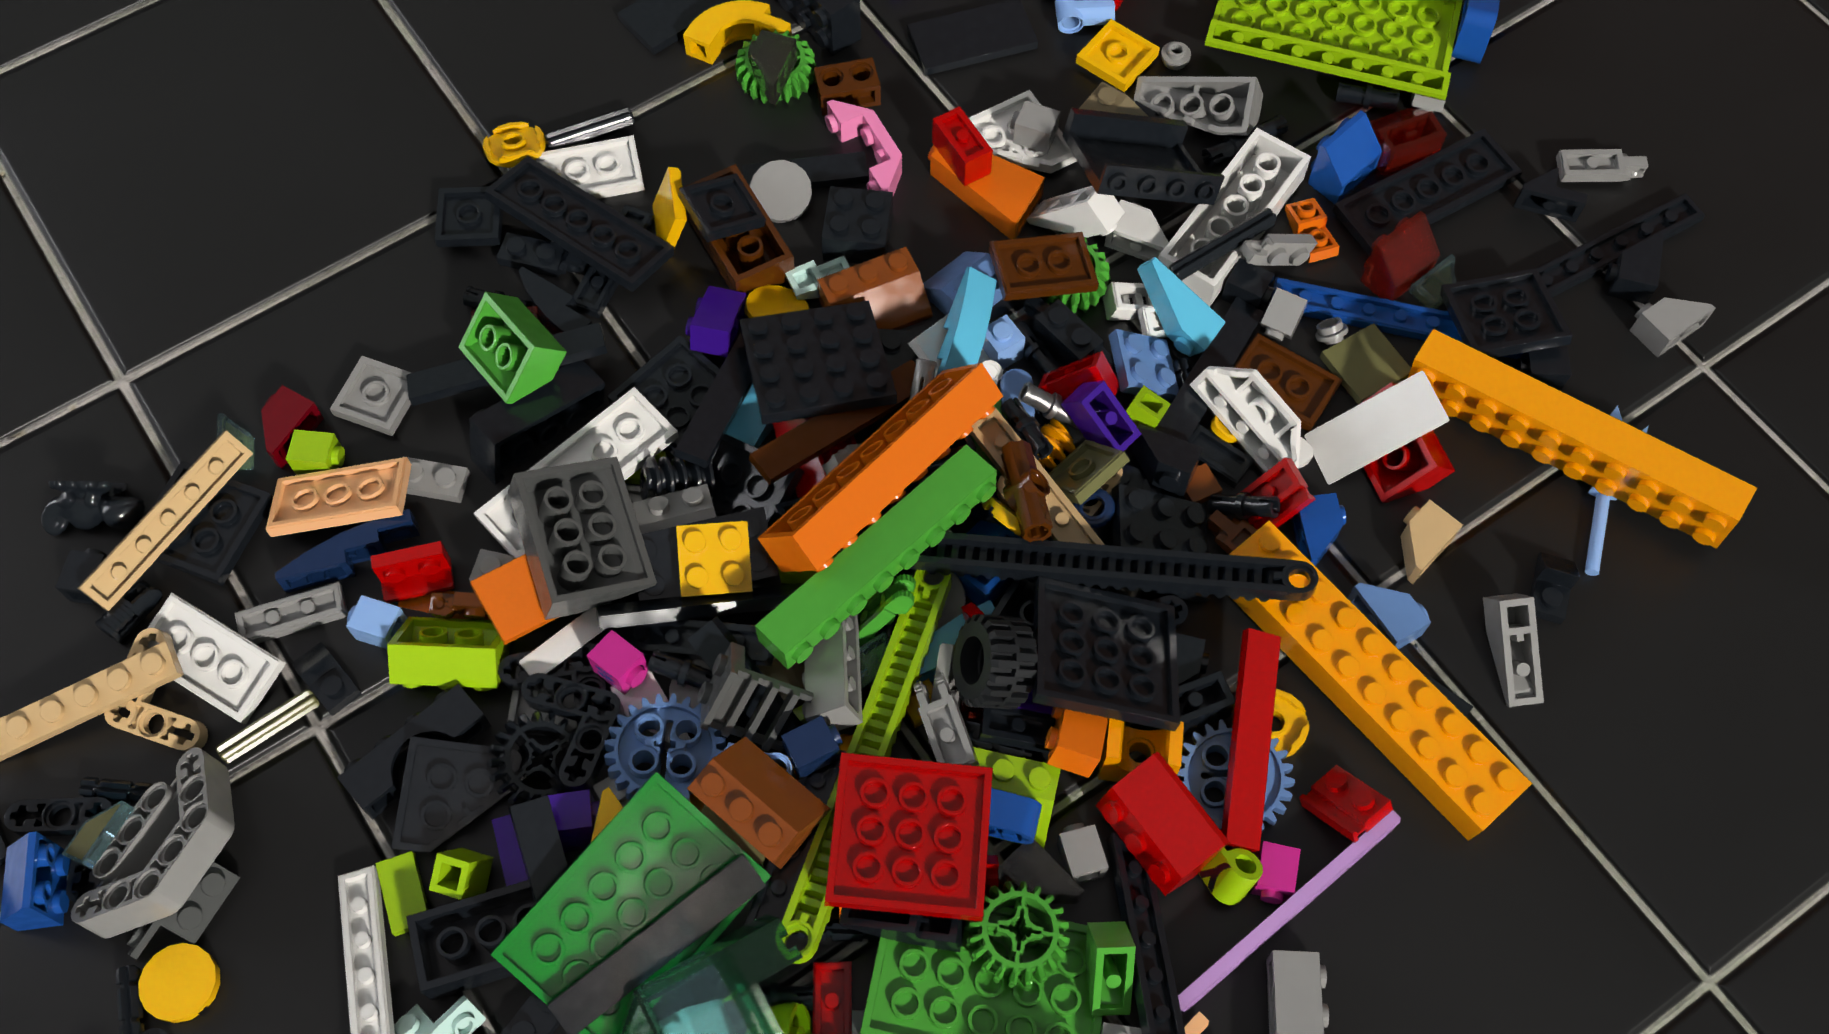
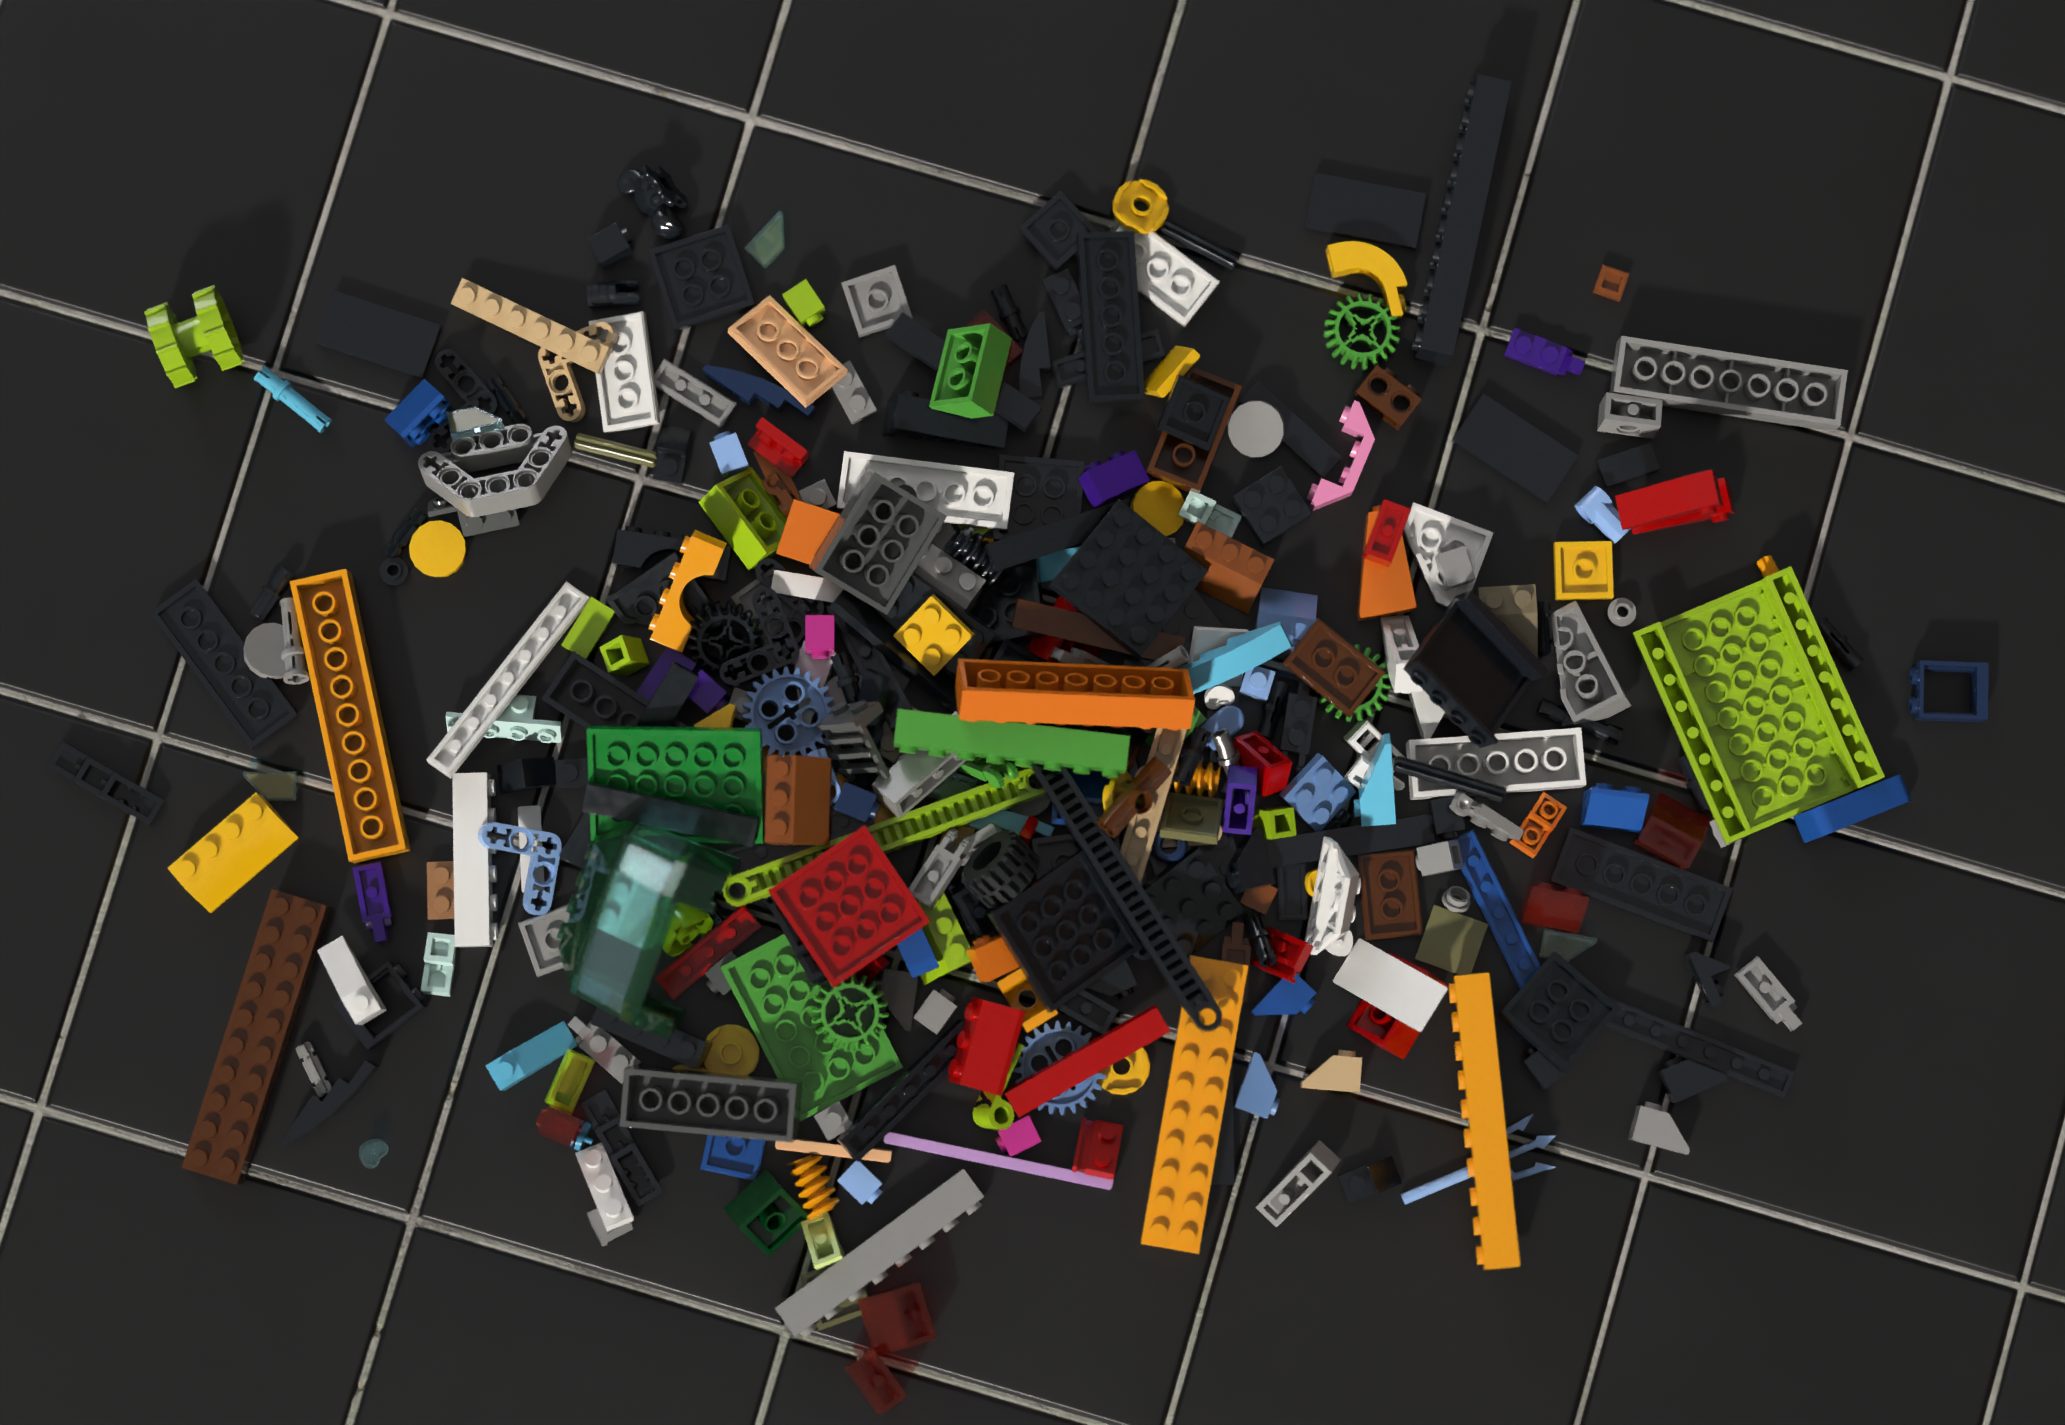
camera: 50 degrees right, 20 degrees up
tan plate [78,430,253,611] -> none
dark red slope [261,385,324,469] -> none
clear smoke slope [748,30,798,105] -> none
bright green slope [1085,921,1136,1016] -> none
none -> light orange arch [648,530,727,652]

